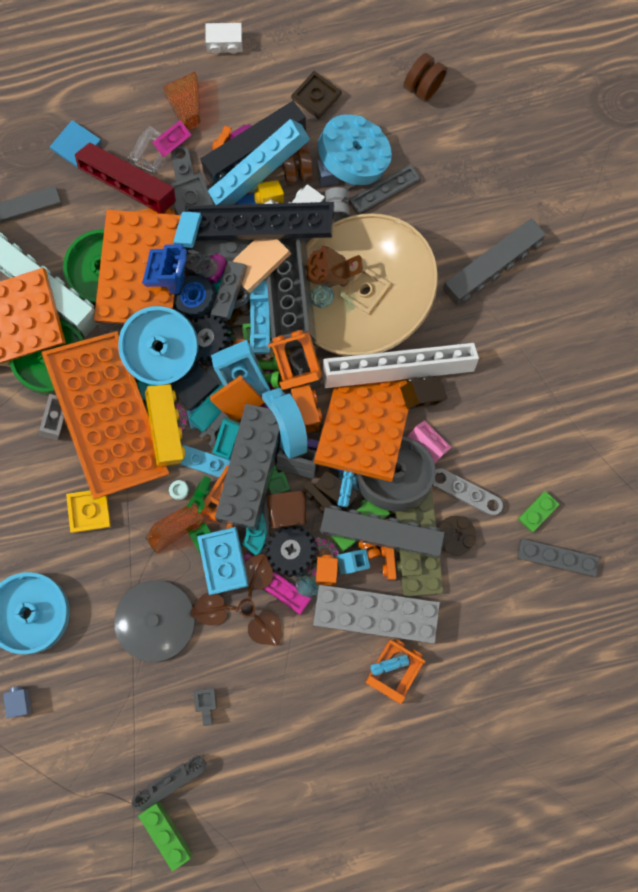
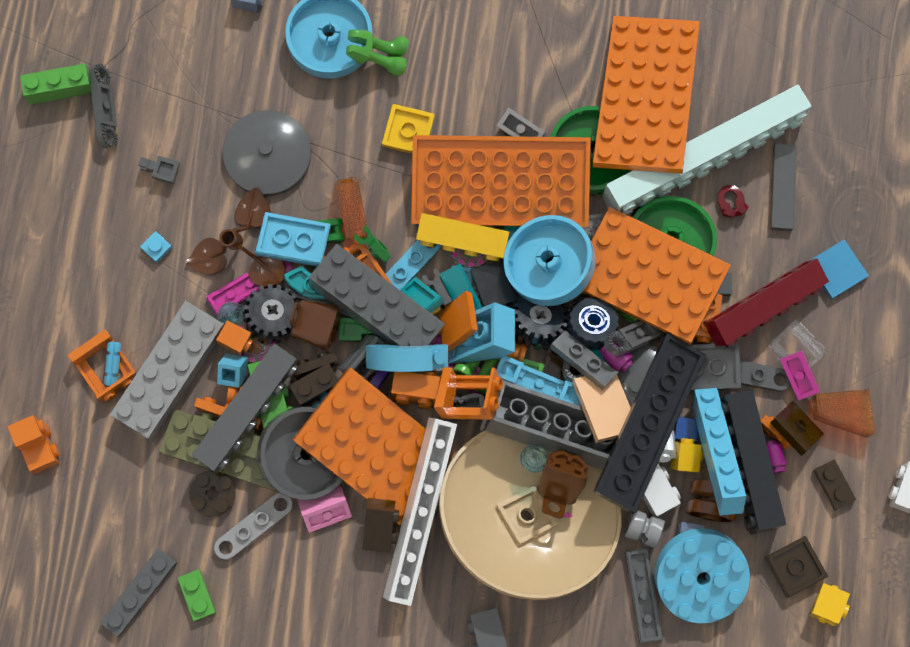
camera: 110 degrees right, 0 degrees up
blue piece [142,244,187,294] -> none
light aqua tile [169,480,189,501] -> none
medium azure tile [173,212,202,248] -> none
medium azure axle [338,471,354,507] -> none
none -> orange brick [7,415,61,474]
none -> medium azure plate [140,231,173,263]
none -> bright green piece [346,29,409,77]
none -> dark red piece [717,185,749,218]
none -> dark brown plate [770,401,824,456]
none -> yellow head [809,583,850,627]
none -> dark brown plate [813,459,856,511]

